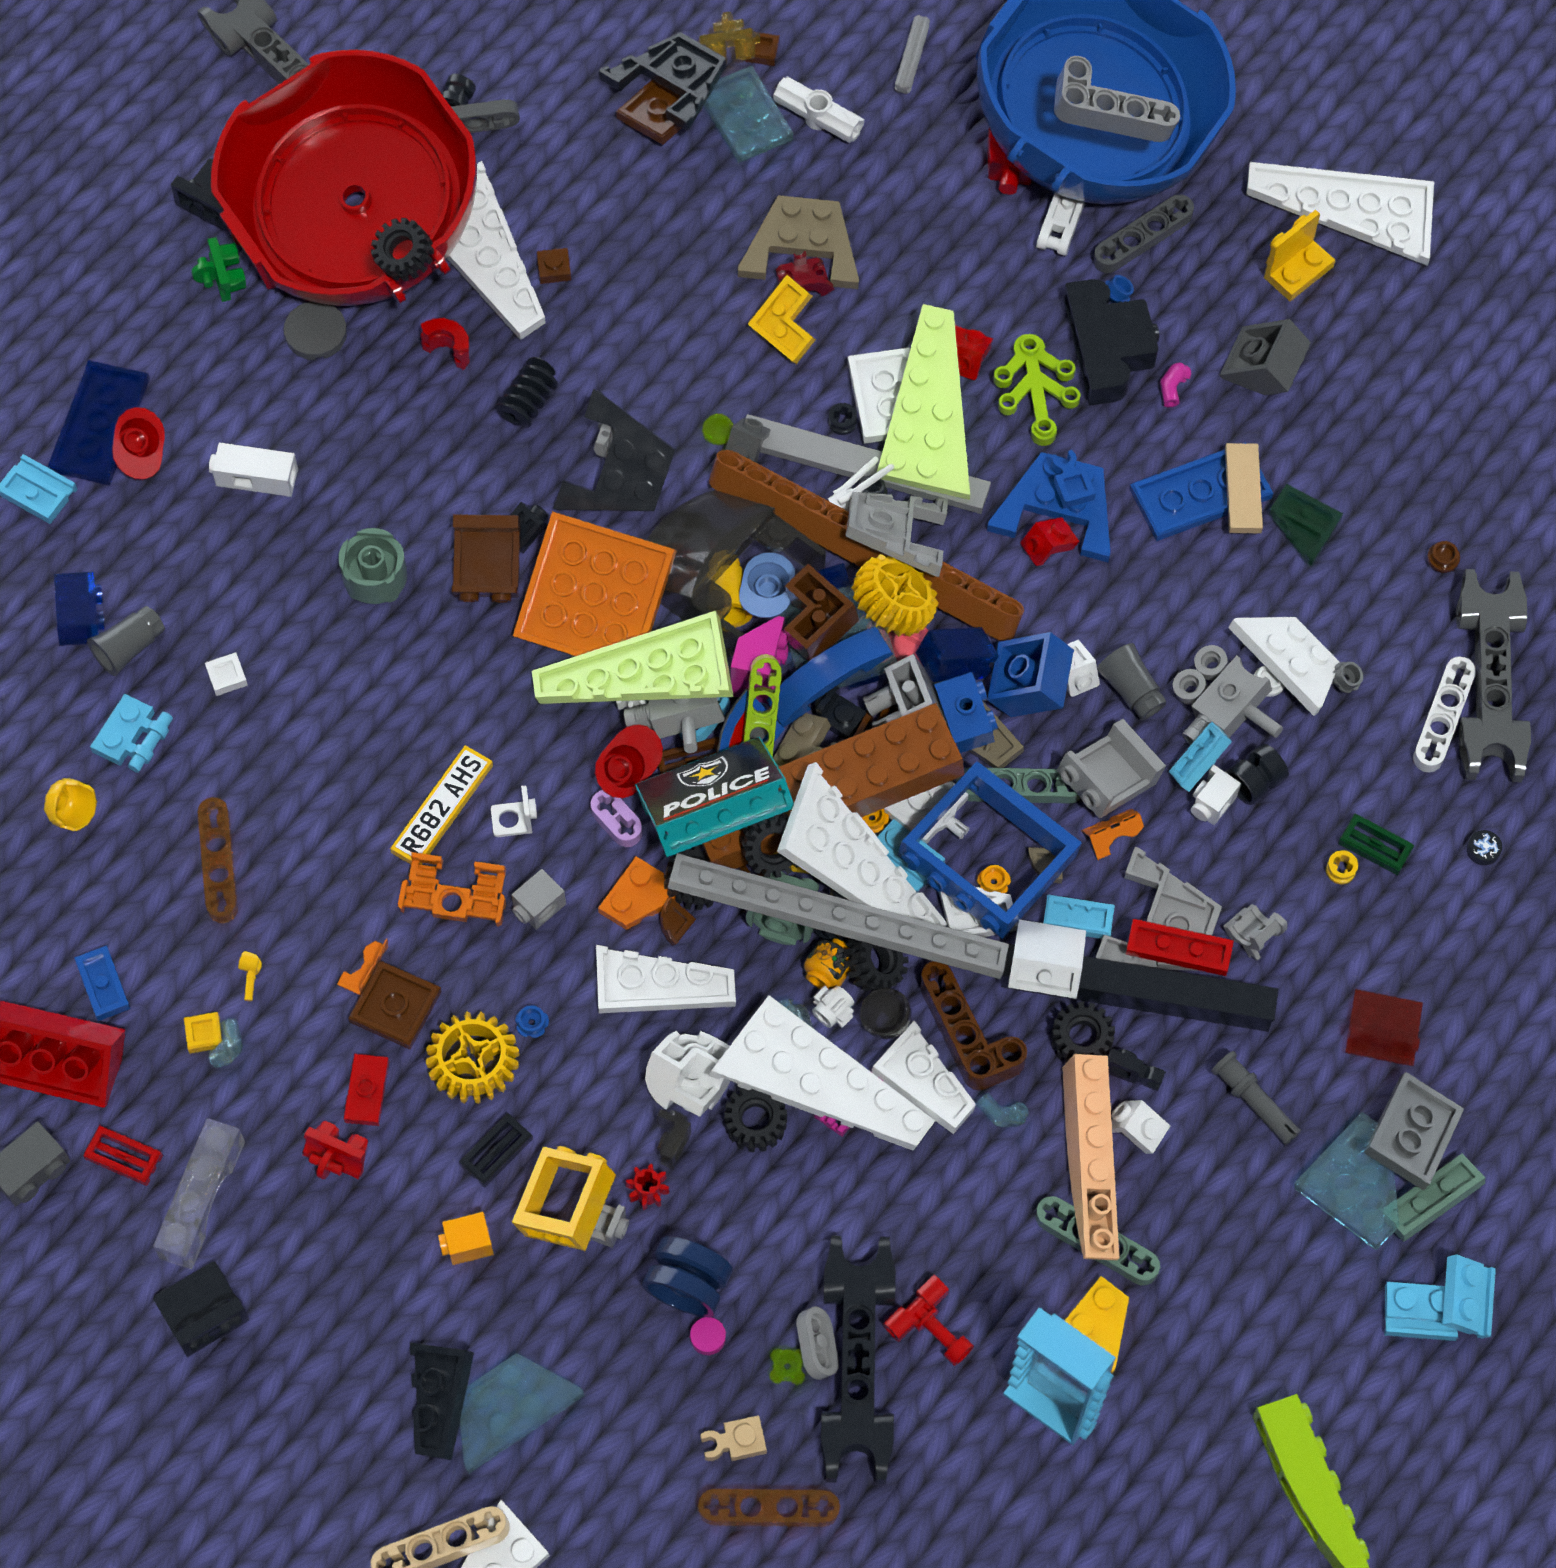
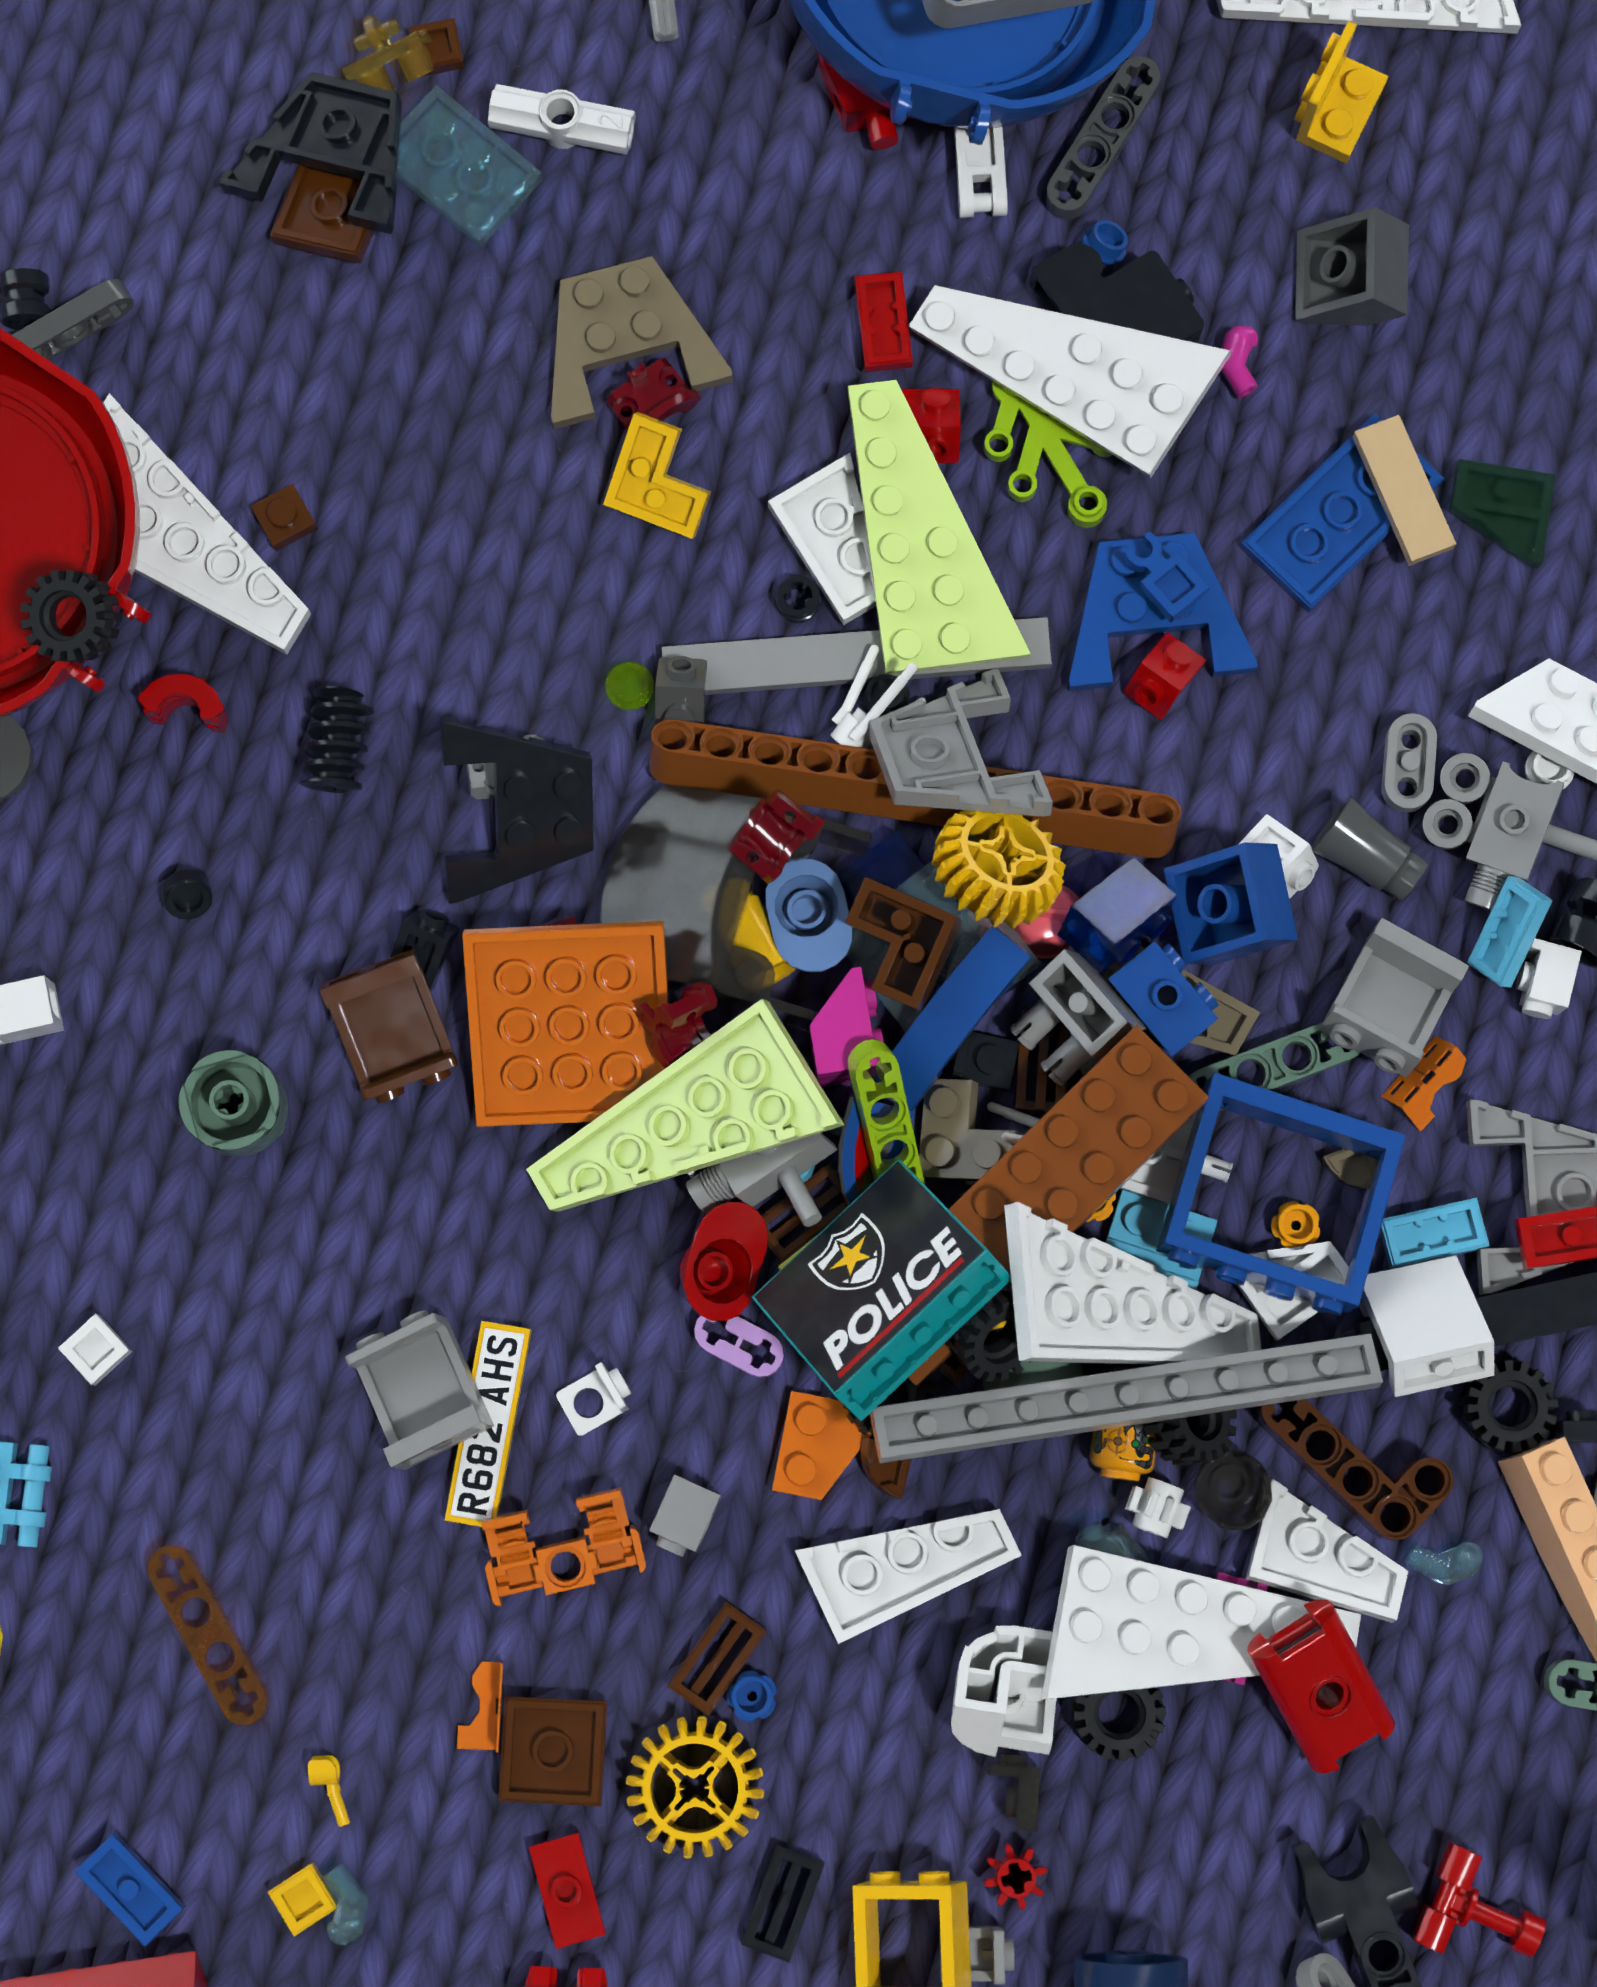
camera: 20 degrees left, 15 degrees up
none -> black tile [162,869,213,919]
none -> light grey panel [345,1310,494,1470]
none -> dark red piece [638,981,717,1068]
none -> reddish brown tile [668,1601,767,1716]
none -> dark red piece [728,789,825,884]
none -> red plate [855,271,913,372]
none -> white wing [909,285,1231,478]
none -> red piece [1247,1599,1395,1774]
none -> light grey plate [1381,713,1437,813]

